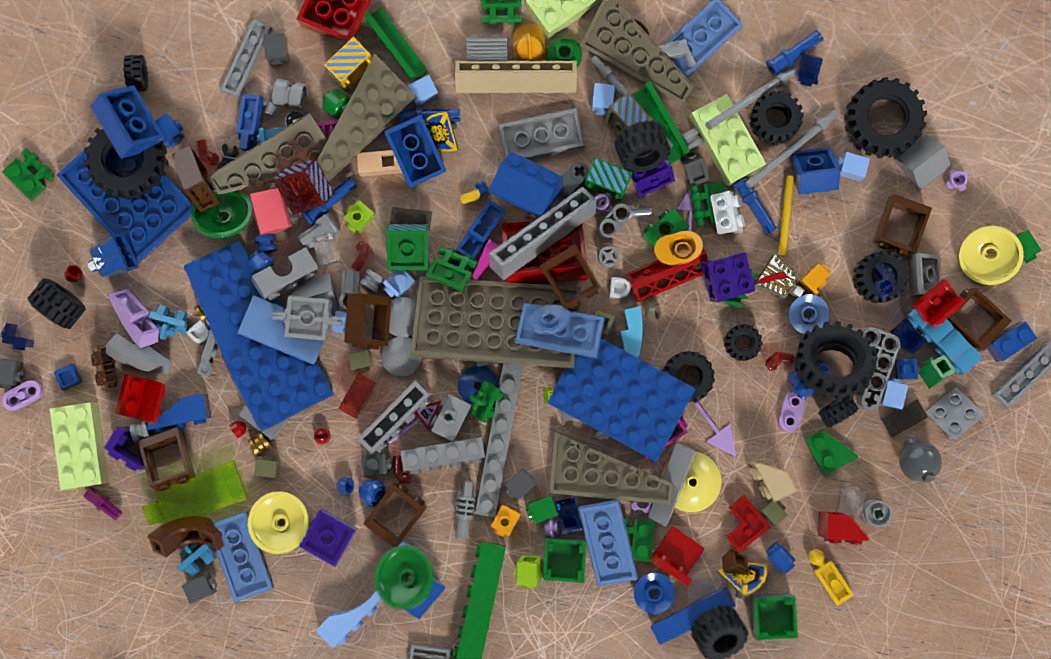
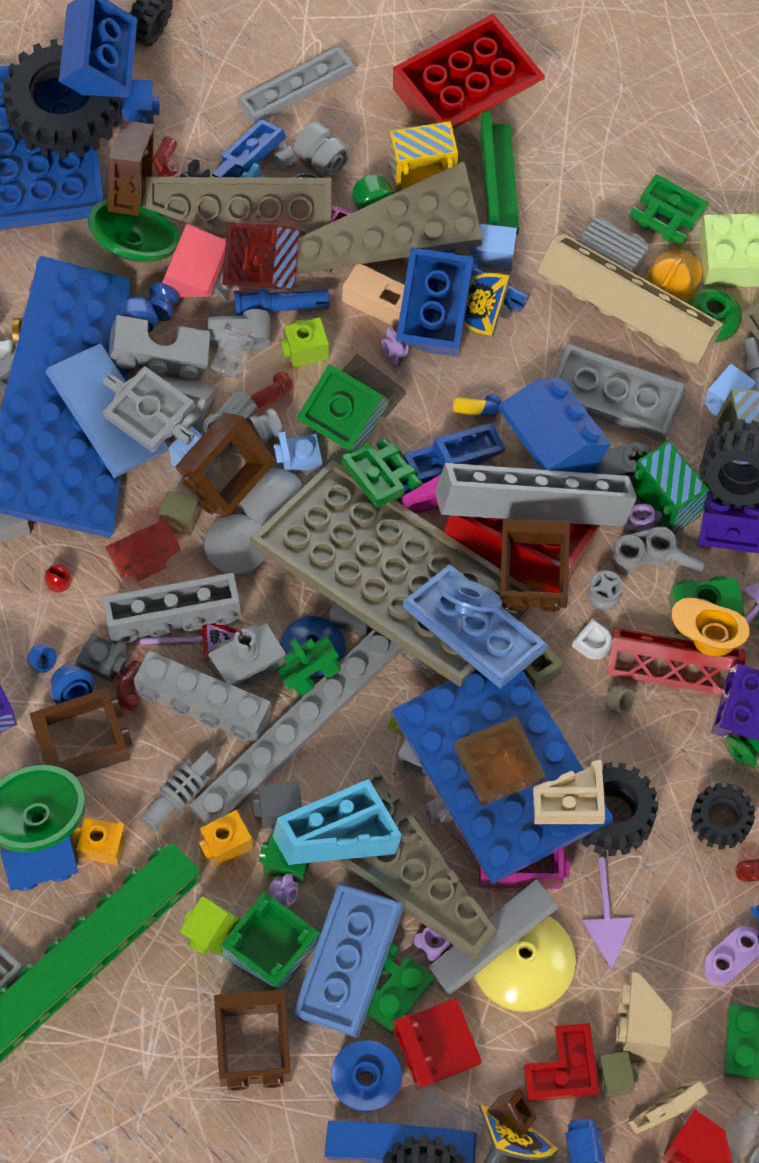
camera: 30 degrees right, 20 degrees down
dark grey brick [264,33,289,65] -> none
clear blue slope [555,497,583,535] -> none
medium azure slope [620,307,643,358] -> none
none -> light orange brick [72,818,127,866]
none -> reddish brown window [214,989,291,1091]
none -> medium azure wedge [273,779,402,865]
none -> lavender plate [381,328,409,365]
none -> clear orange plate [454,717,545,806]
none -> tan wing [533,760,605,824]
none -> tan wing [628,1081,708,1134]

